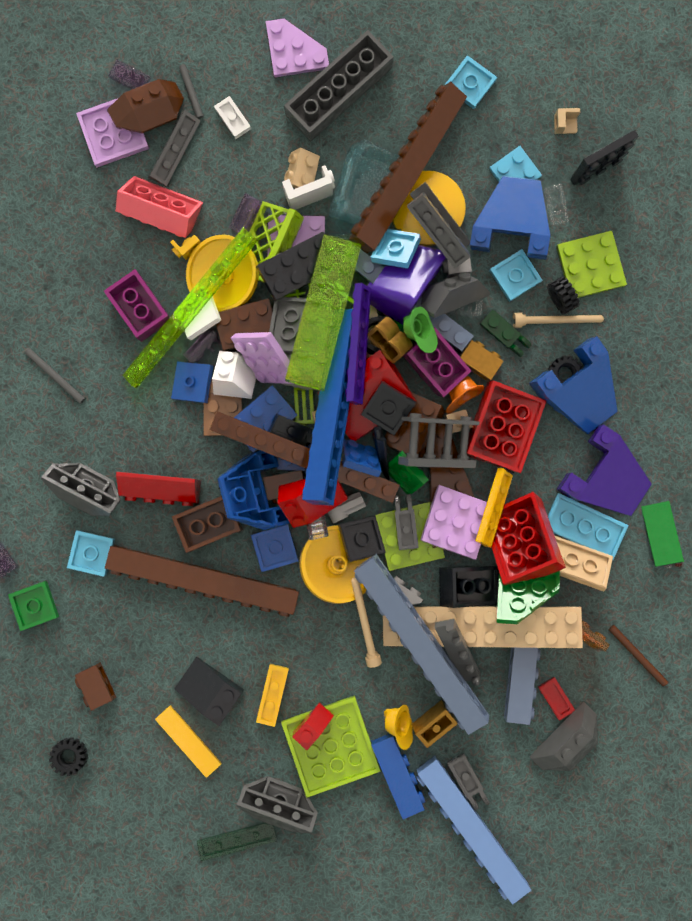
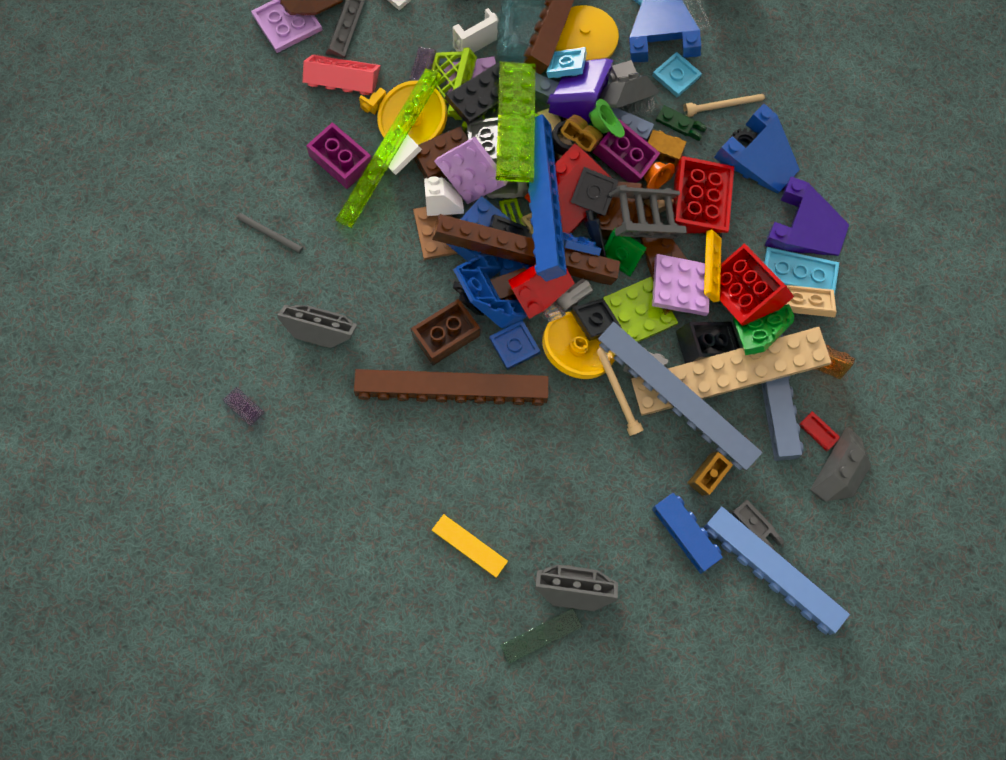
camera: 20 degrees left, 15 degrees down
green plate [8,581,59,631] -> none
black tyre [49,737,88,776] -> none
medium azure plate [67,530,115,577] -> none
reddish brown brick [75,662,116,711] -> none
red slope [116,472,201,506] -> none
blue plate [171,361,213,404] -> none
black slope [175,657,244,726] -> none
plate [183,328,221,363] -> none
yellow plate [256,664,289,727] -> none
lime plate [281,695,381,797] -> none
tan bracket [284,148,320,188] -> none
red slope [292,702,334,750] -> none
dark purple plate [345,283,371,405] -> none
yellow piece [384,705,413,750] -> none
dark grey hinge [394,494,418,550] -> none
dark grey fence [407,182,471,269] -> none
dark grey hinge [435,619,481,686] -> none
black tyre [547,277,580,314] -> none
lime plate [556,231,627,298] -> none
reddish brown bar [608,625,668,687] -> none
green piece [641,501,684,569] -> none

